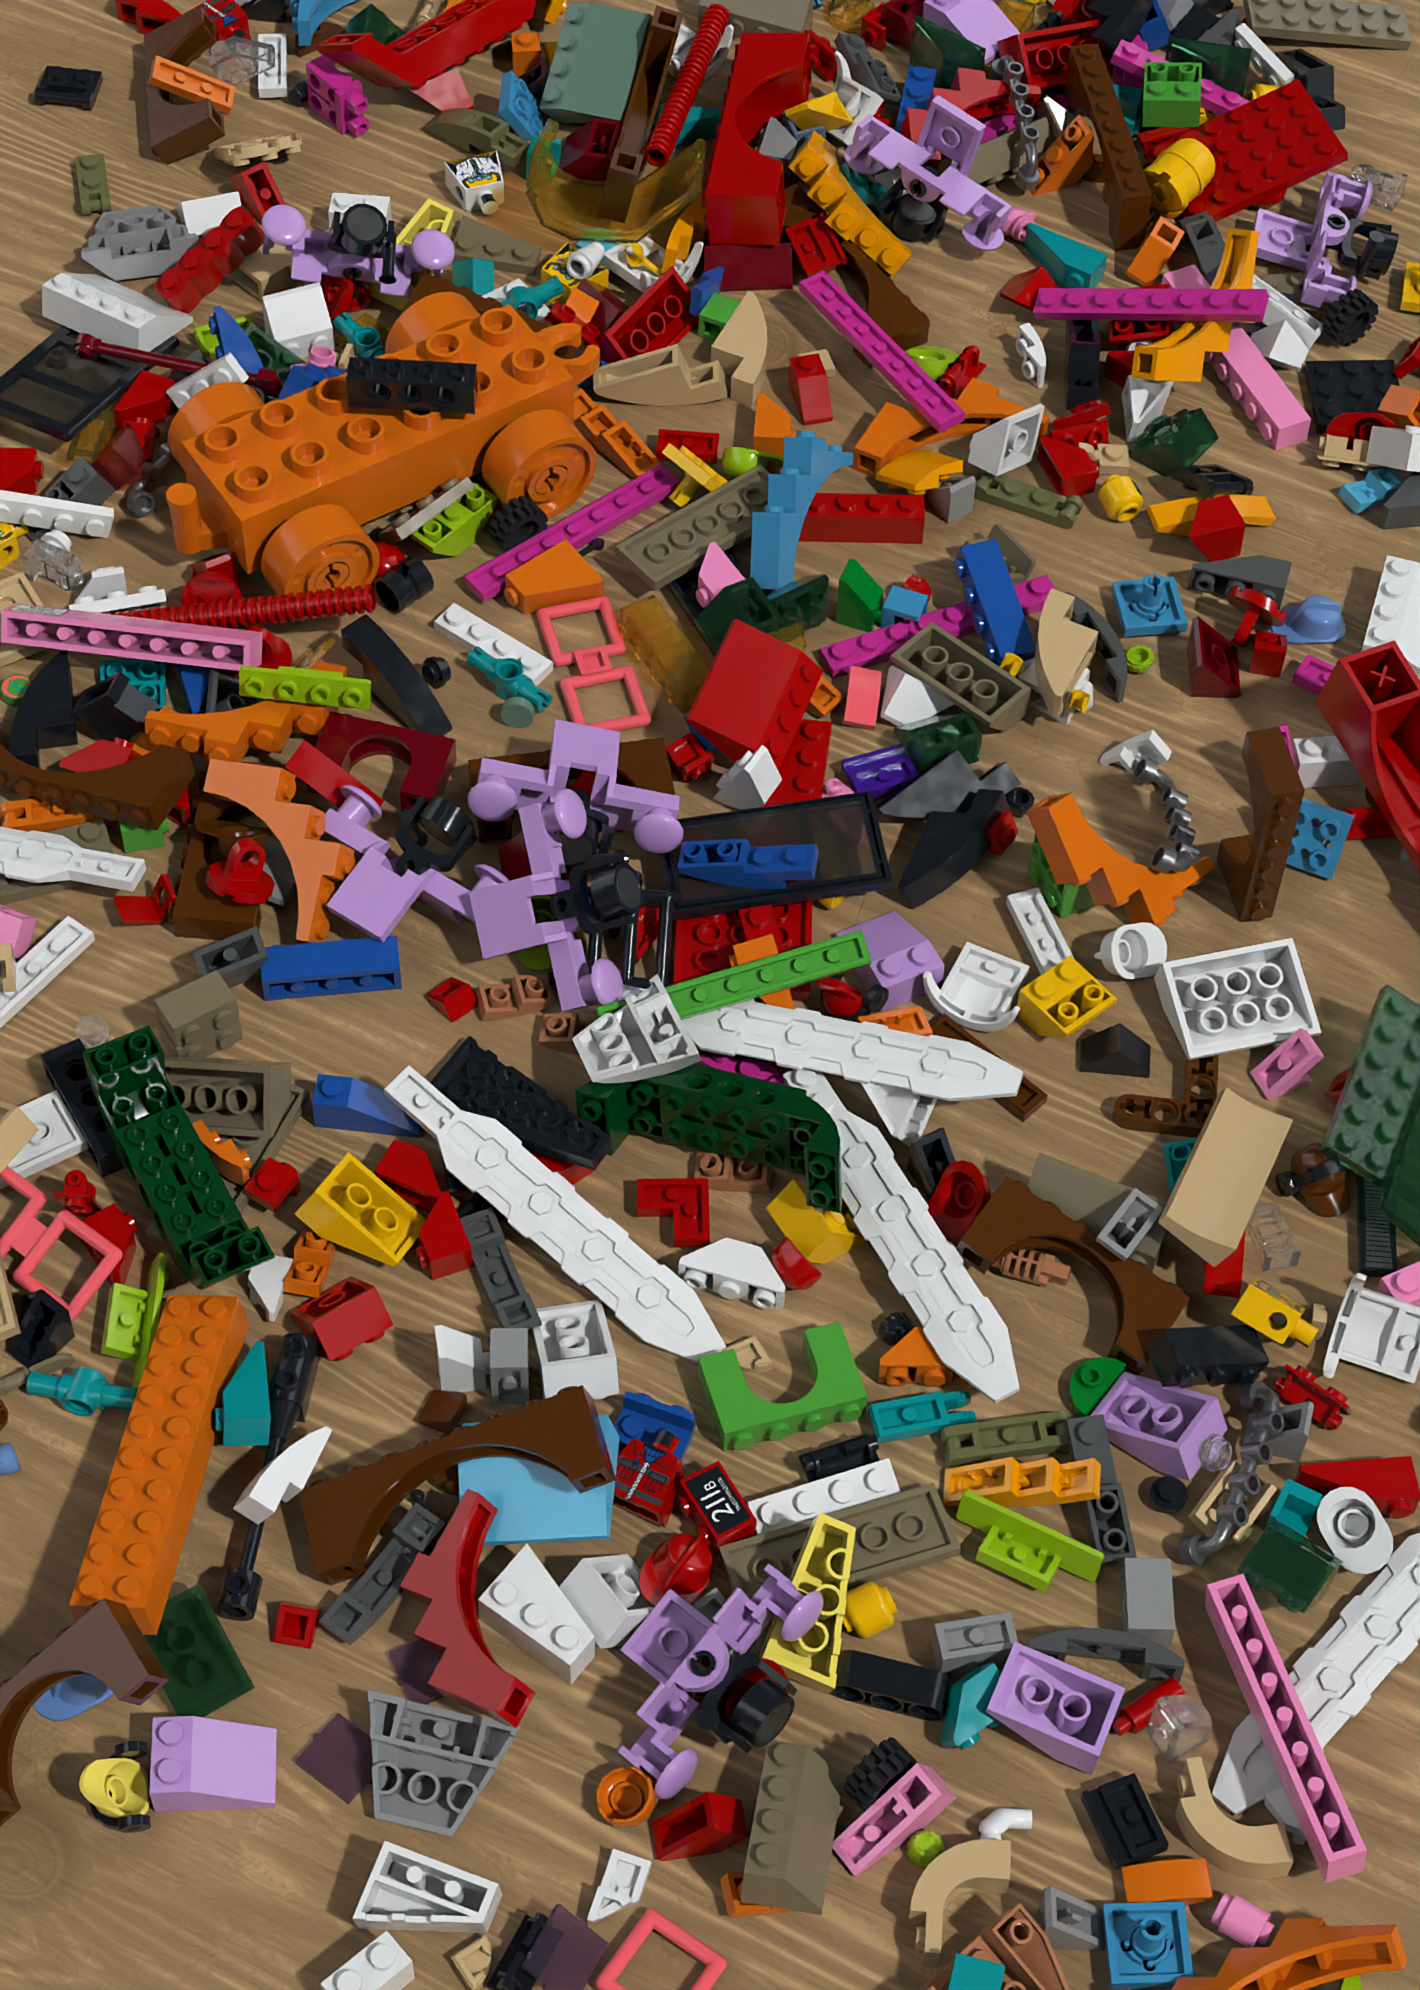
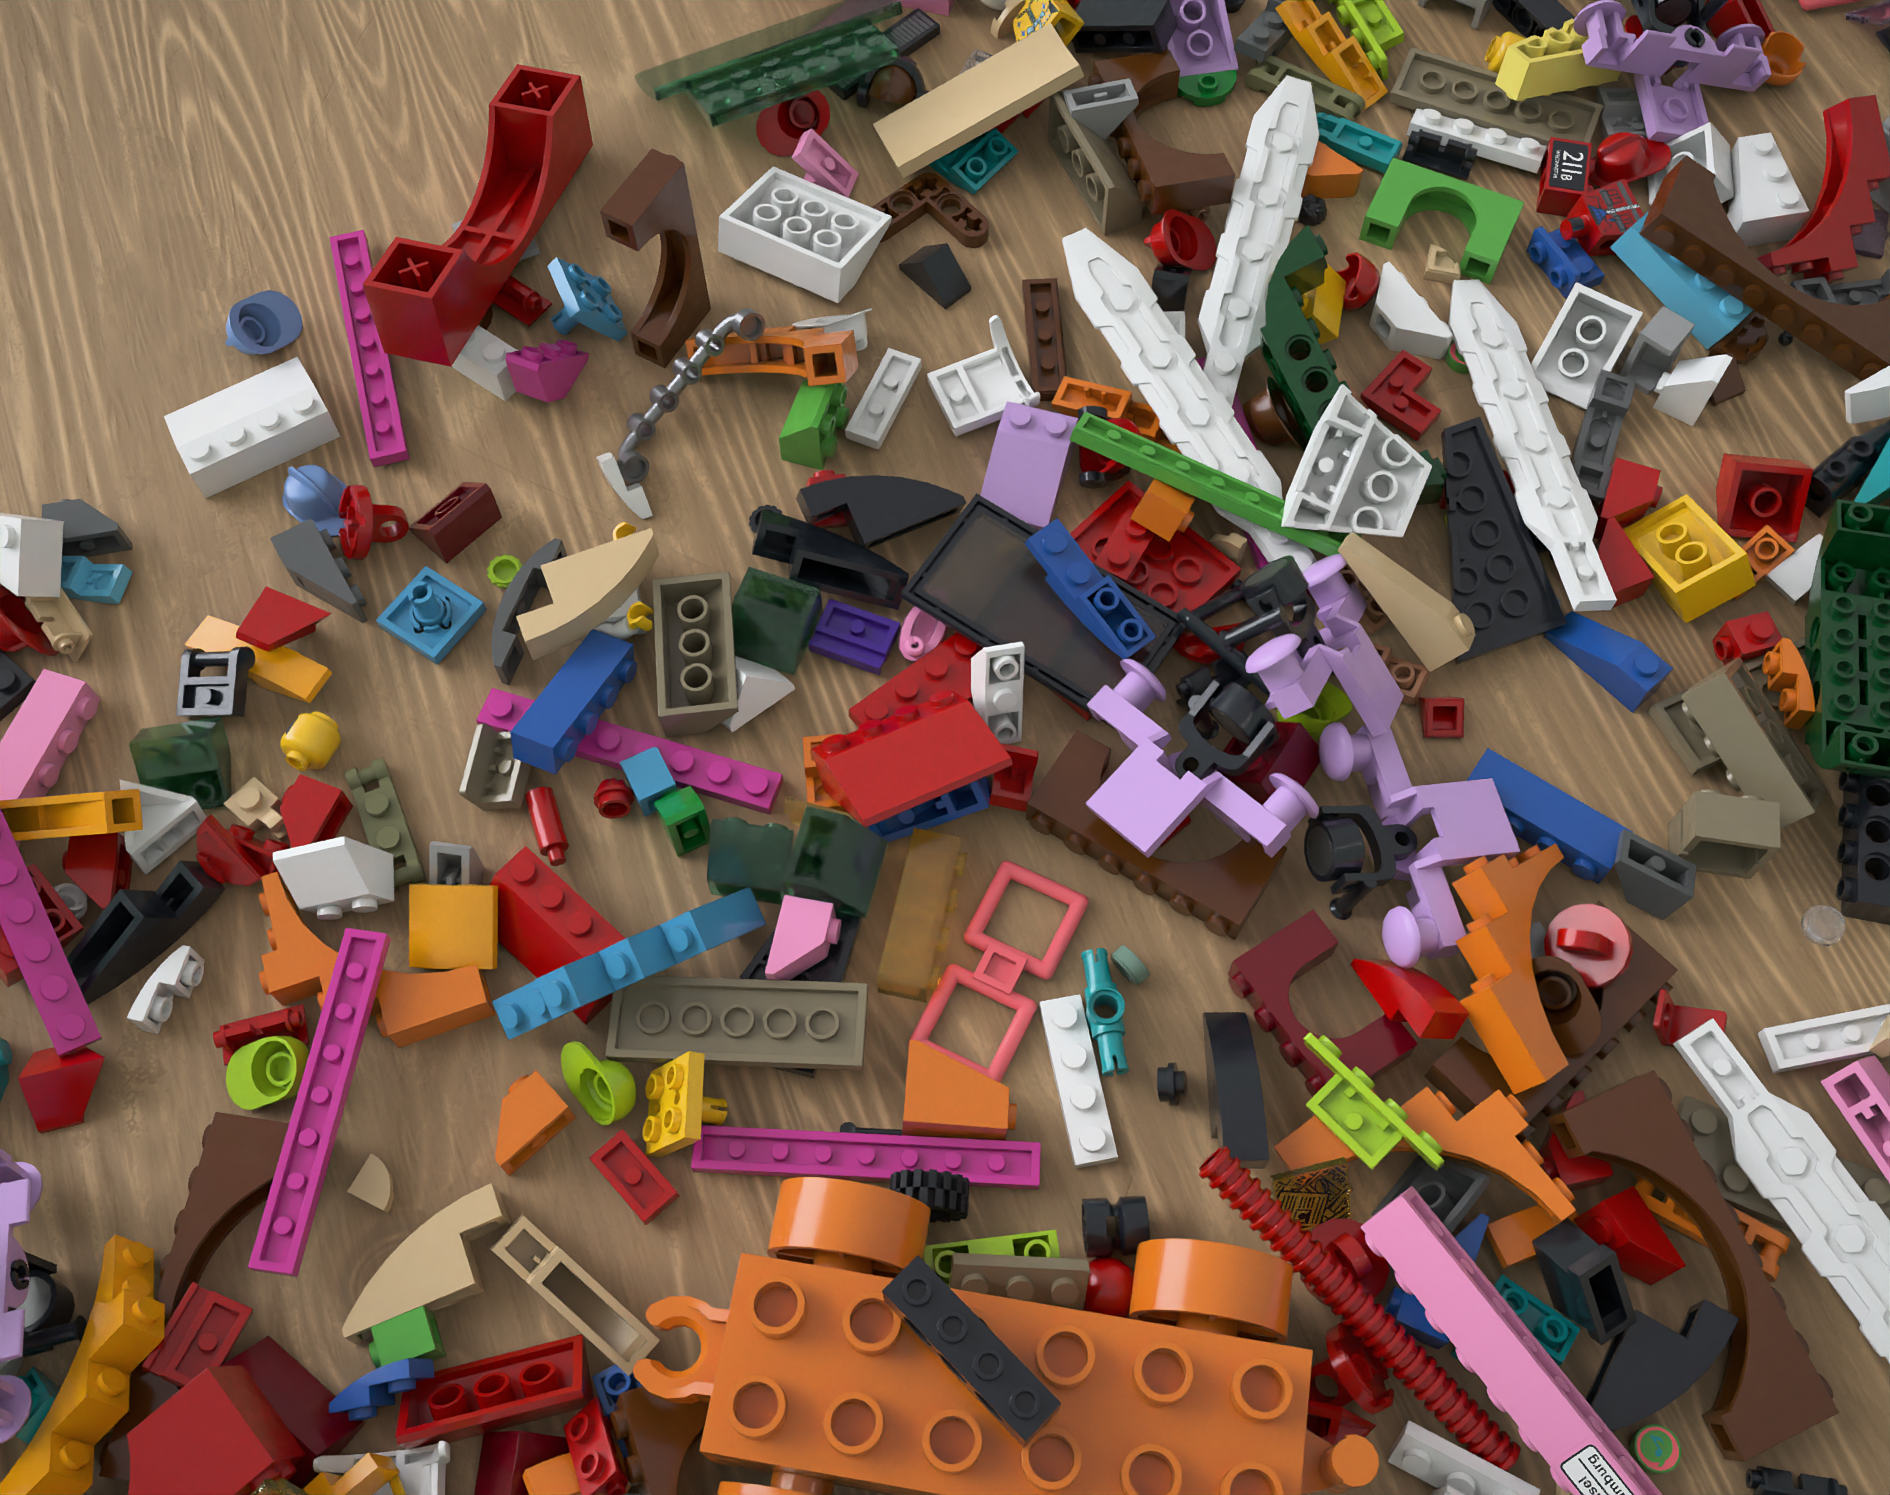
camera: 135 degrees left, 10 degrees up
orange slope [574,388,662,479] -> none
white slope [587,1849,652,1923] -> none
red slope [788,353,833,426] -> none
coral slope [842,666,882,730] -> none
yellow slope [1017,955,1117,1038] -> none
red slope [1249,630,1287,678] -> none
none -> red cylinder [525,786,569,866]
none -> tan slope [1338,532,1476,672]

